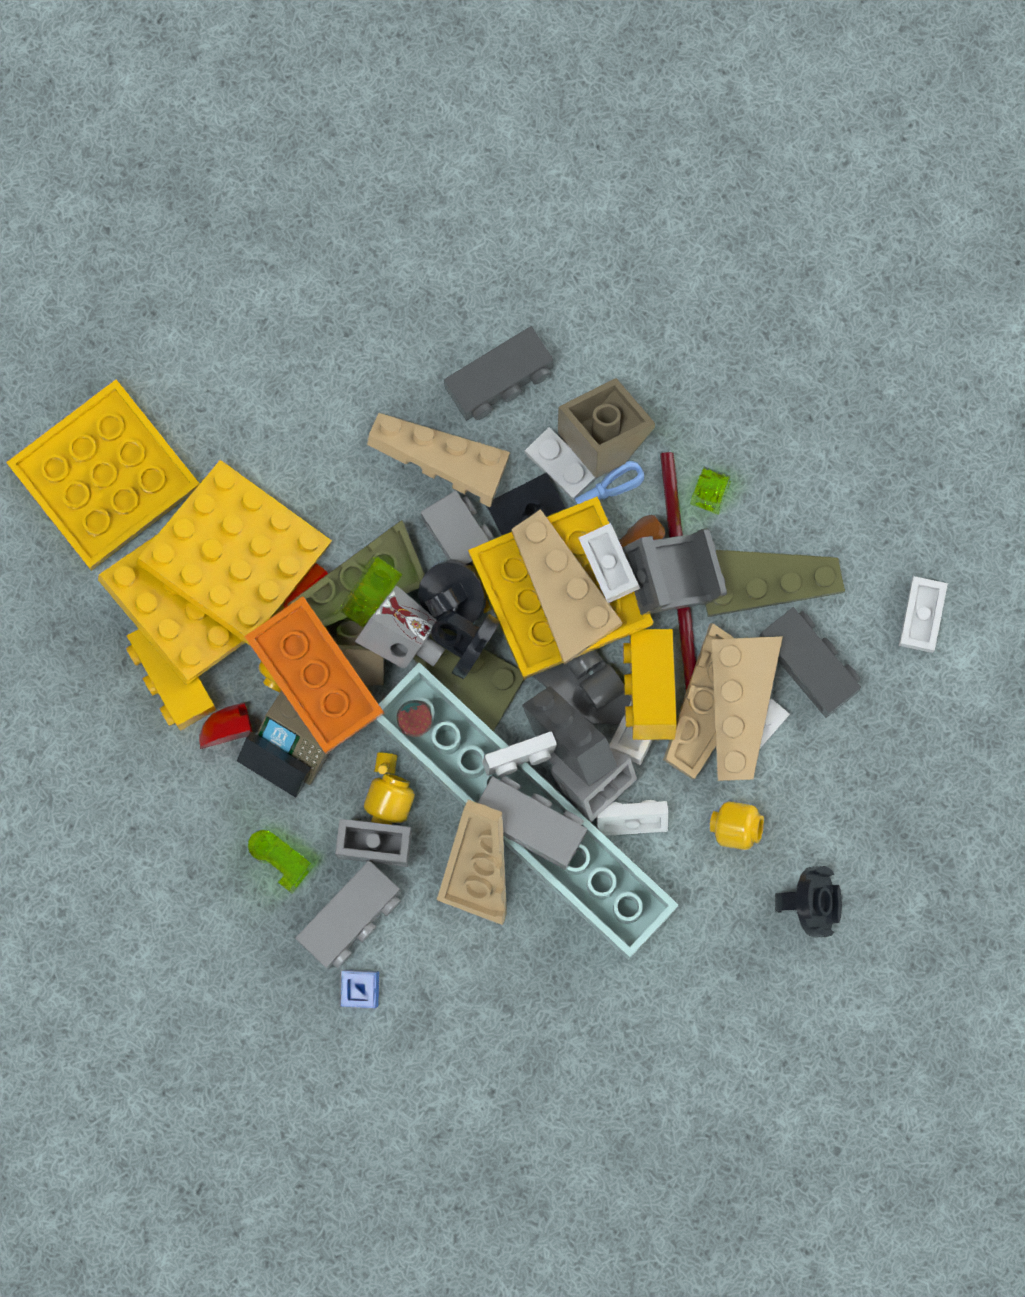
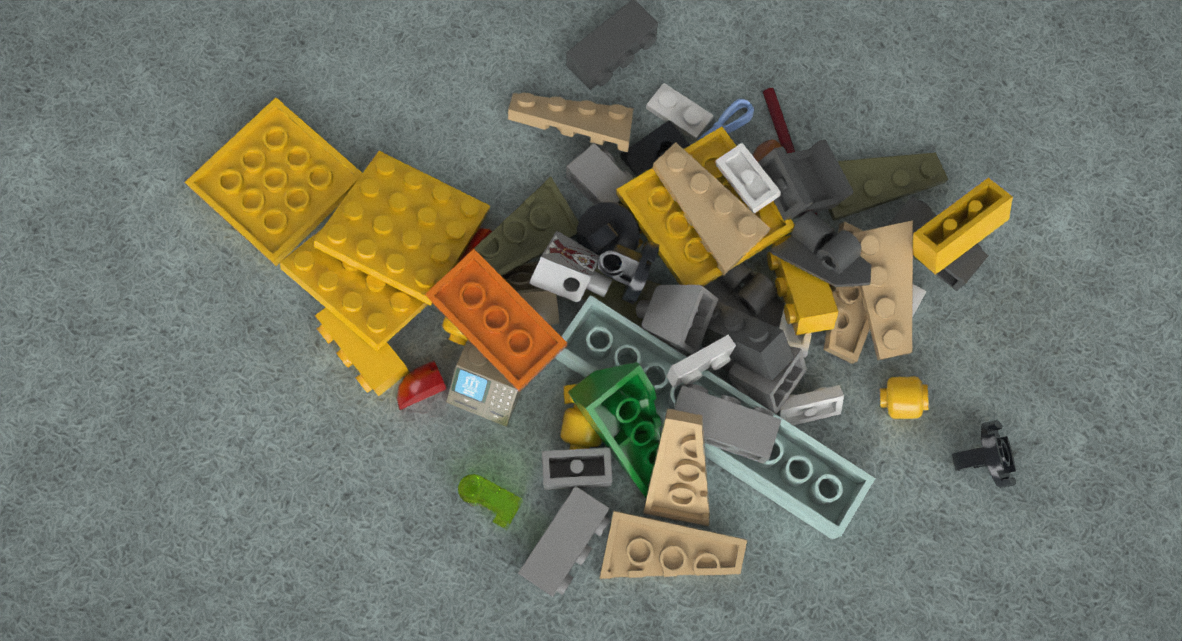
camera: 15 degrees left, 5 degrees down
black tile [237,732,311,798] -> none
clear neon green leg [339,556,403,627] -> none
tile [341,970,379,1008] -> none
clear smoke tile [397,700,433,737] -> none
dark tan slope [558,378,655,478] -> none
clear neon green leg [690,466,731,515] -> none
white plate [899,576,948,653] -> none
none -> green wedge [568,362,662,498]
none -> tan wing [599,510,747,579]
none -> light grey torso [636,285,718,355]
none -> dark grey panel [771,211,871,287]
none -> yellow brick [913,177,1013,275]

